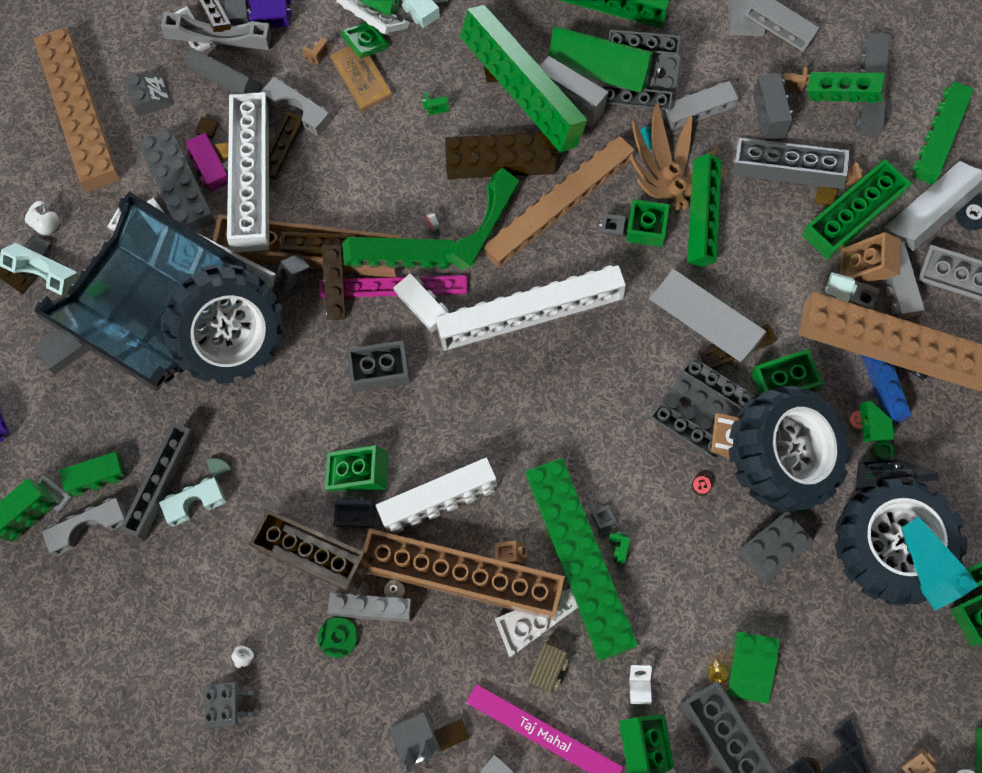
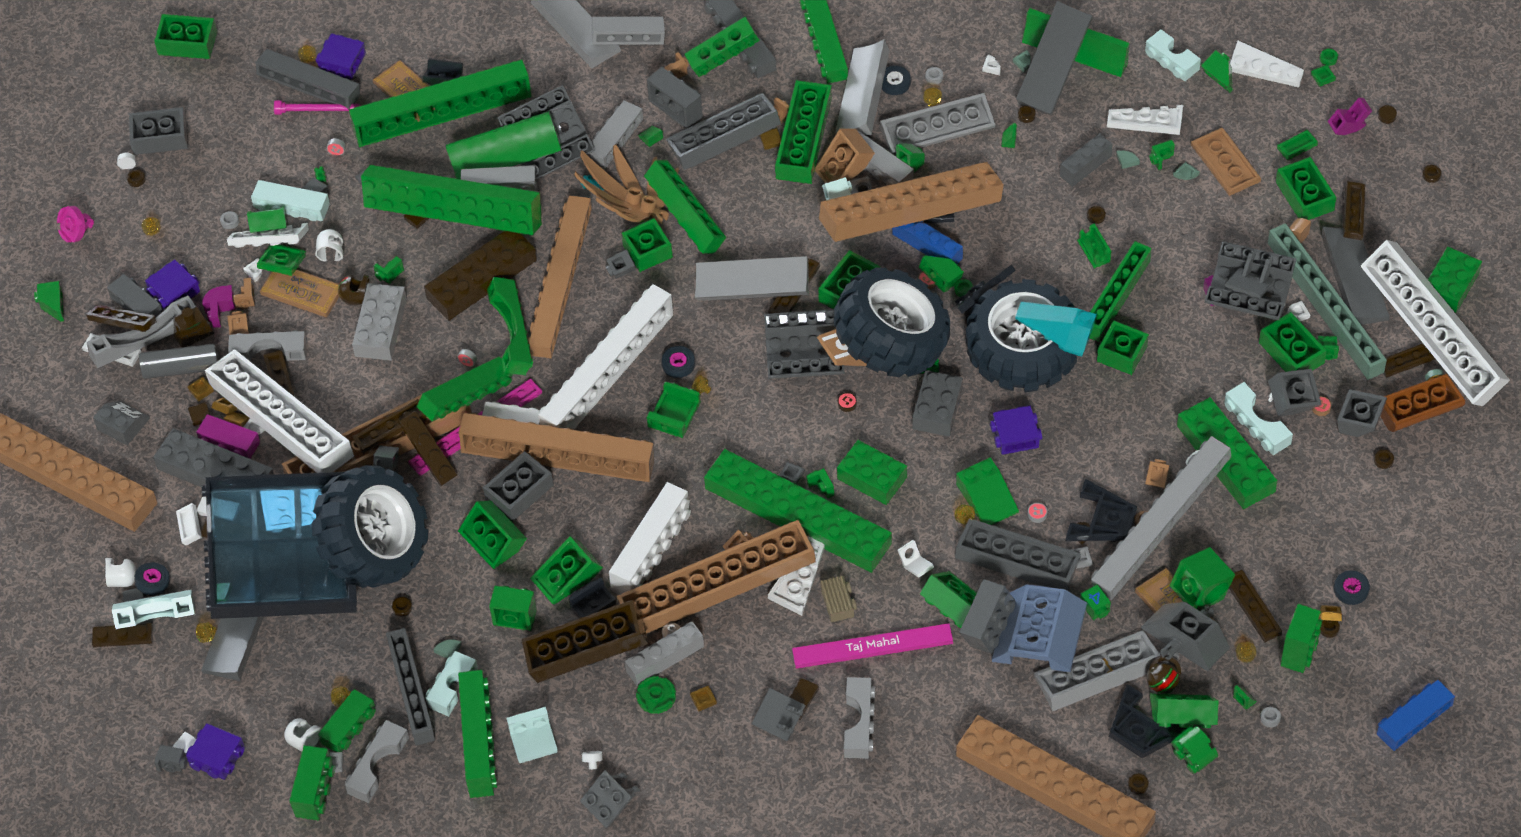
camera: 40 degrees left, 15 degrees down
none -> black bush [134,562,170,595]
none -> dark brown torso [173,307,214,348]
none -> pearl gold tile [187,377,214,402]
none -> magenta brick [202,285,235,328]
none -> pearl gold tile [212,398,238,415]
none -> medium nougat bracket [227,311,249,335]
none -> white tile [243,258,262,282]
none -> white helmet [284,718,322,752]
none -> white helmet [315,229,343,261]
none -> clear yellow tile [331,686,351,707]
none -> dark brown helmet [338,274,370,306]
none -> light grey brick [352,283,407,361]
none -> dark brown tile [392,597,412,617]
none -> green slope [458,501,527,569]
none -> green brick [458,670,497,798]
none -> medium nougat brick [459,413,654,482]
none -> green brick [489,585,537,631]
none -> light aqua bracket [507,707,558,763]
none -> green slope [638,126,663,147]
none -> green panel [647,382,701,438]
none -> black bush [661,346,695,378]
none -> pearl gold tile [690,686,717,712]
none -> clear yellow tile [691,375,711,395]
none -> green brick [837,440,907,505]
none -> green slope [896,143,925,173]
none -> dark purple brick [990,406,1042,455]
none -> tile [1028,503,1047,523]

